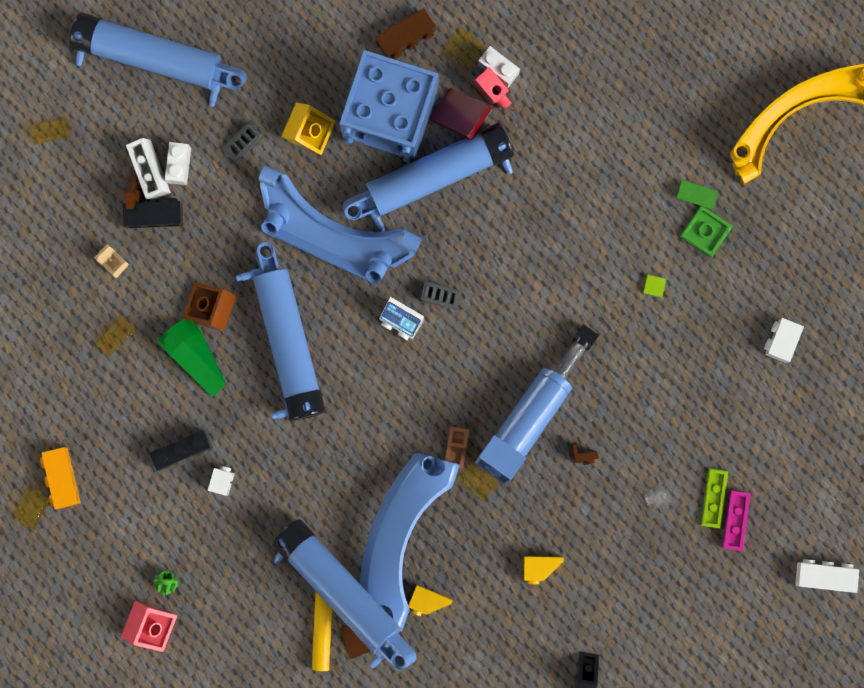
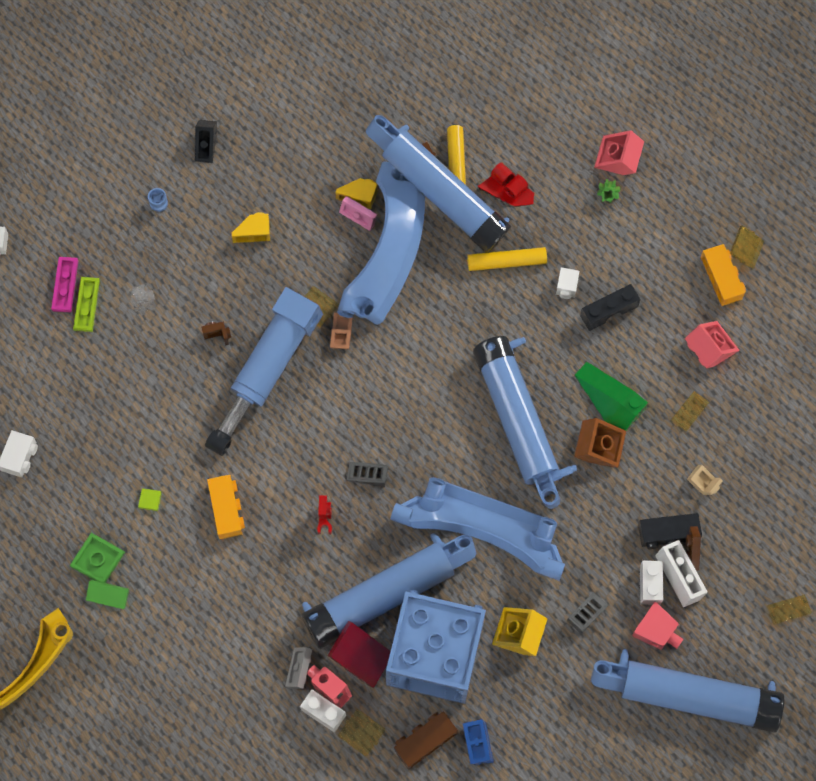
camera: 175 degrees right, 15 degrees down
slope [379,297,424,340] -> none
none -> medium blue wheel [148,188,168,212]
none -> light orange brick [207,475,245,539]
none -> light grey plate [285,647,312,689]
none -> red plate [317,495,332,535]
none -> bright pink plate [339,196,377,231]
none -> blue hinge [463,719,494,766]
none -> yellow piece [467,247,547,271]
none -> red panel [478,162,534,206]
none -> coral torso [632,602,683,650]
none -> coral slope [684,321,740,368]

